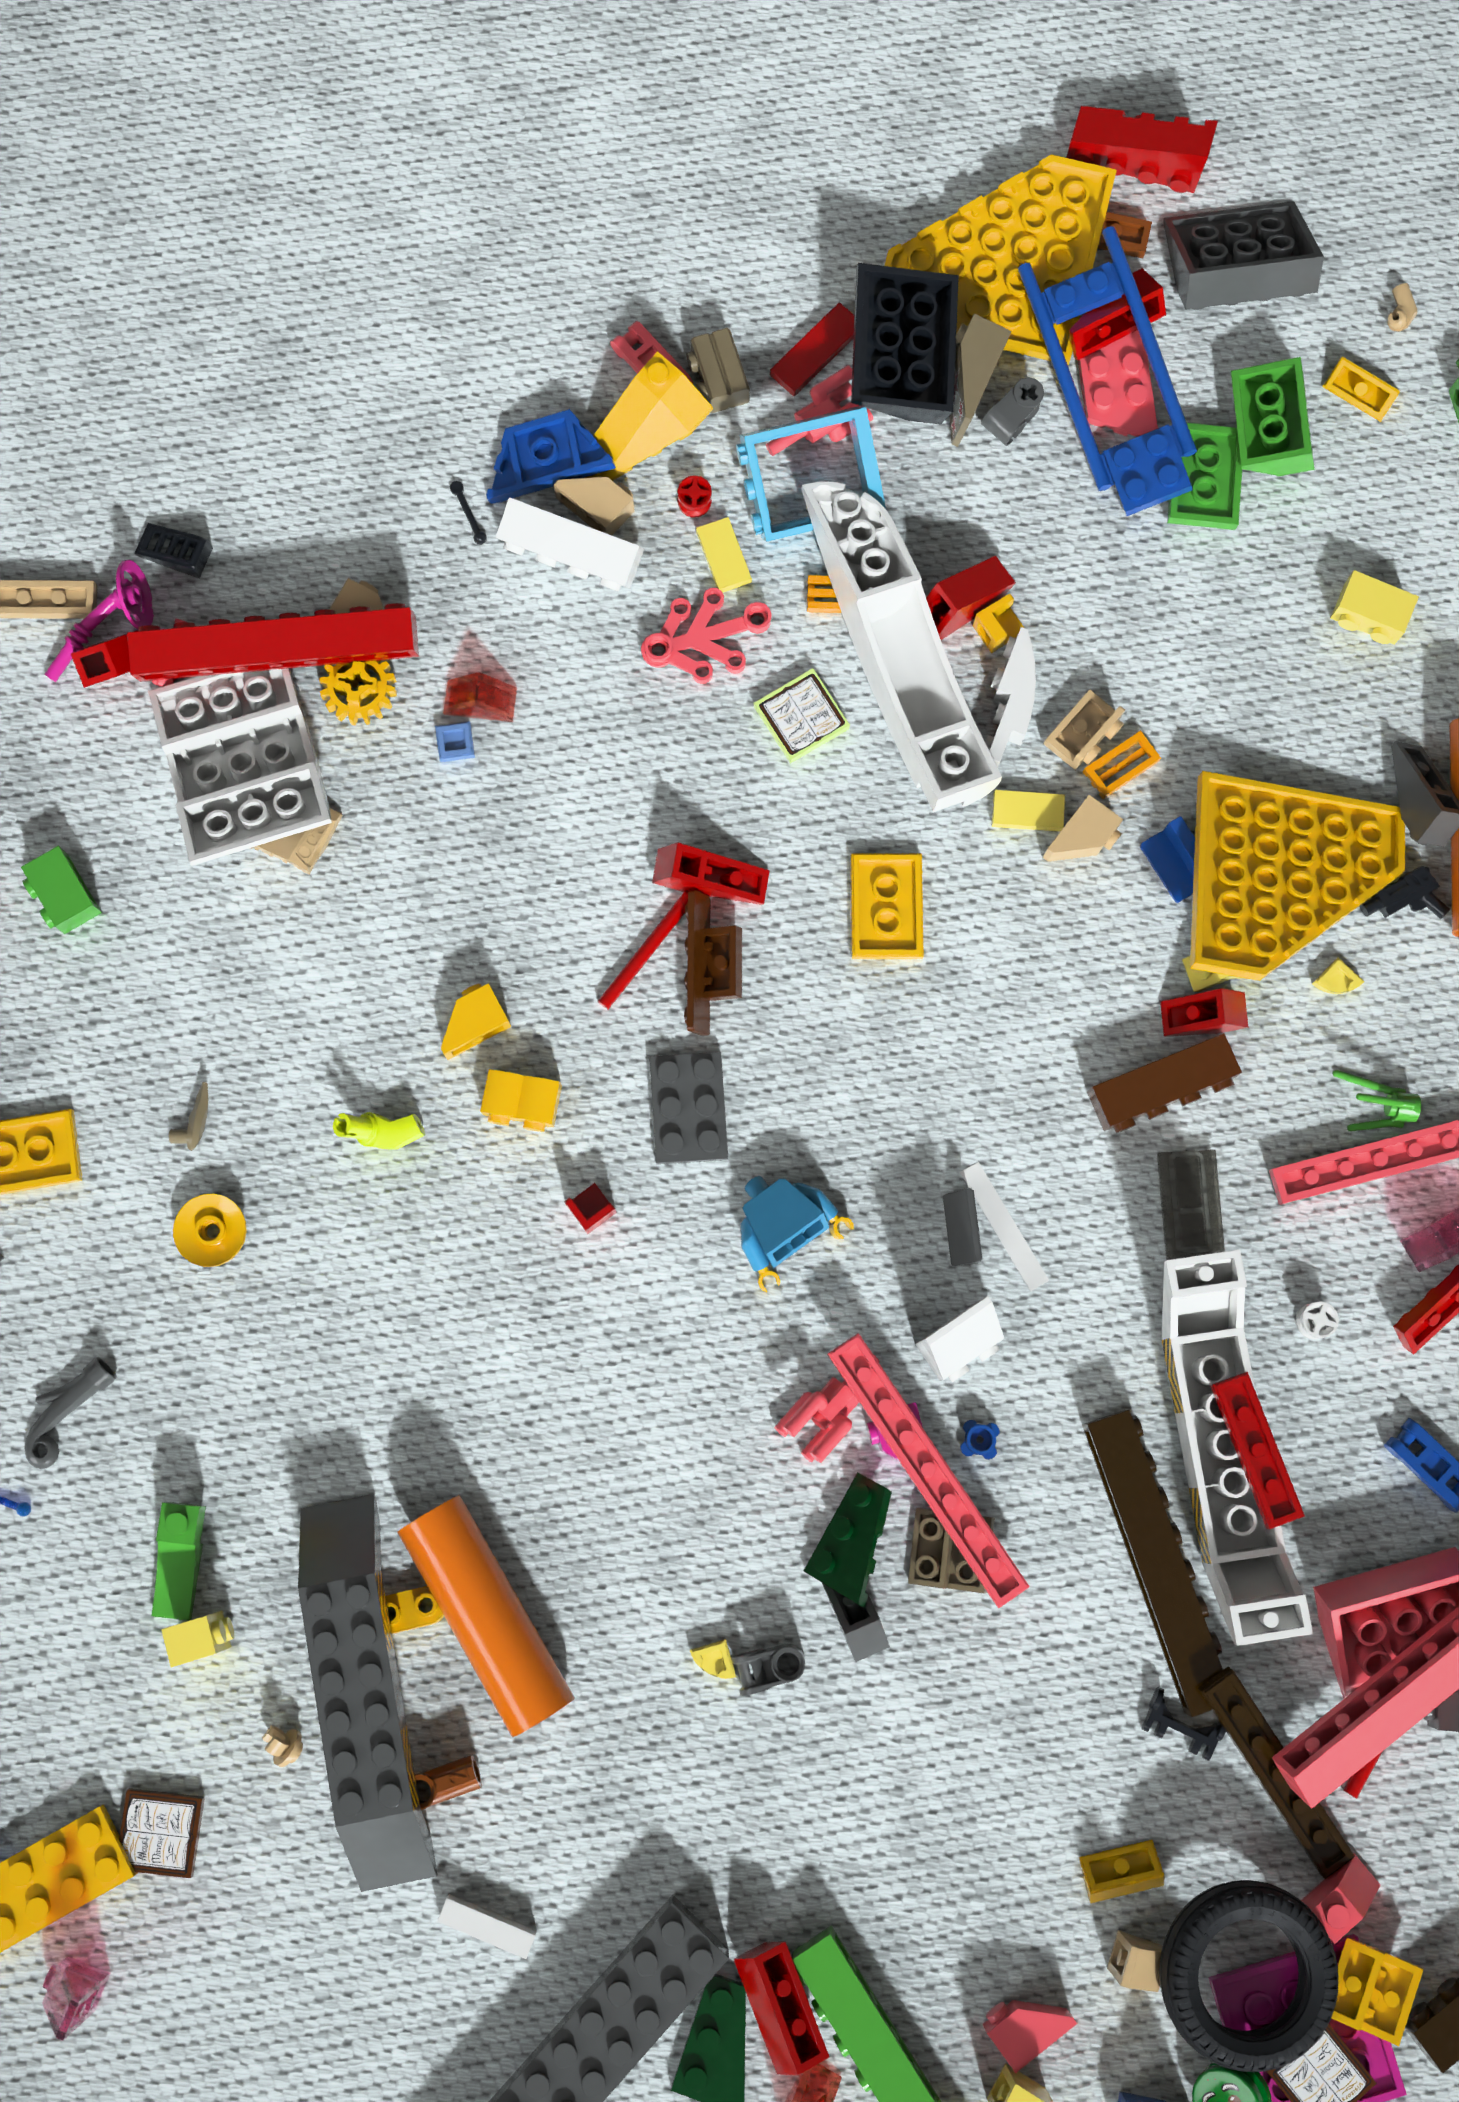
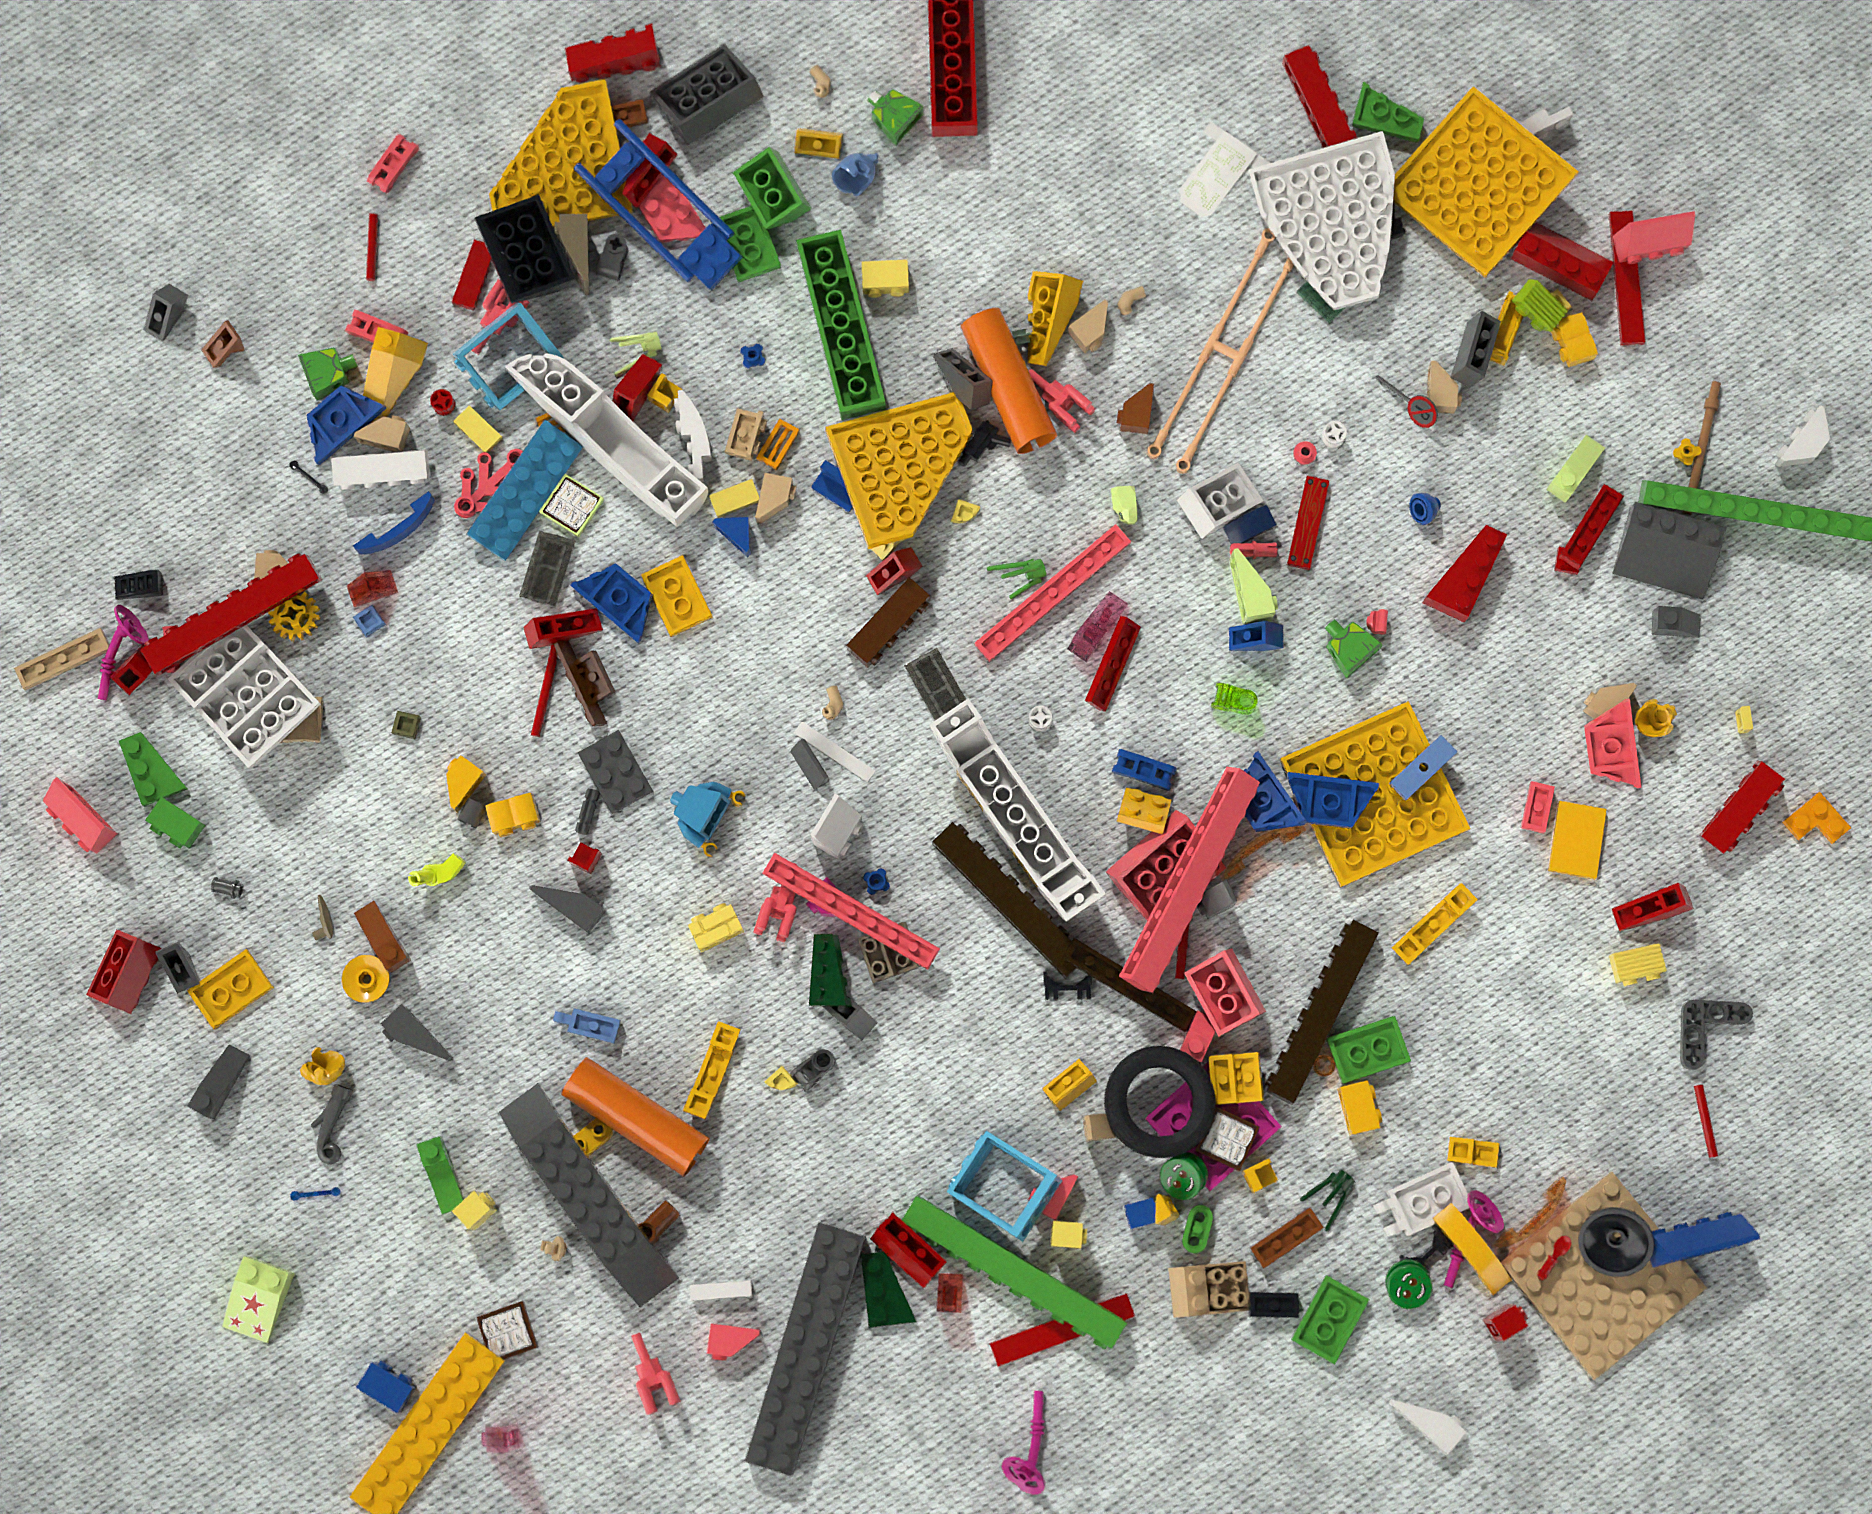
camera: 20 degrees left, 0 degrees up
dark tan brick [686,328,750,413] -> none
red tile [1210,1372,1305,1529] -> none
none -> bright green wing [119,732,188,806]
none -> dark grey slope [144,283,188,341]
none -> dark orange slope [201,320,245,368]
none -> dark grey pin [211,877,244,899]
none -> bright green torso [298,348,358,401]
none -> yellow hair [300,1047,345,1085]
none -> blue slope [353,491,435,555]
none -> dark orange slope [354,901,411,973]
none -> red bar [366,213,378,281]
none -> coral plate [367,134,419,194]
none -> dark grey slope [380,1004,453,1061]
none -> olive tile [391,711,421,739]
none -> dark grey beam [457,798,486,828]
none -> dark azure plate [466,420,583,561]
none -> clear smoke piece [519,531,576,607]
none -> dark grey slope [530,885,606,934]
none -> medium blue plate [553,1008,621,1044]
none -> blue wing [570,563,653,643]
none -> dark grey axle [575,789,599,835]
none -> yellowish green plant [610,331,662,376]
none -> coral plant [631,1332,681,1415]
none -> yellow slope [683,1021,741,1120]
none -> light yellow brick [688,903,744,953]
none -> coral slope [707,1324,761,1361]
none -> blue slope [712,517,751,558]
none -> blue plate [740,344,765,368]
none -> bright green brick [796,229,886,420]
none -> tan arm [822,686,844,720]
none -> medium blue helmet [832,153,879,196]
none -> medium azure window [947,1131,1063,1242]
none -> yellow plate [1117,787,1172,834]
none -> coral slope [1184,948,1266,1037]

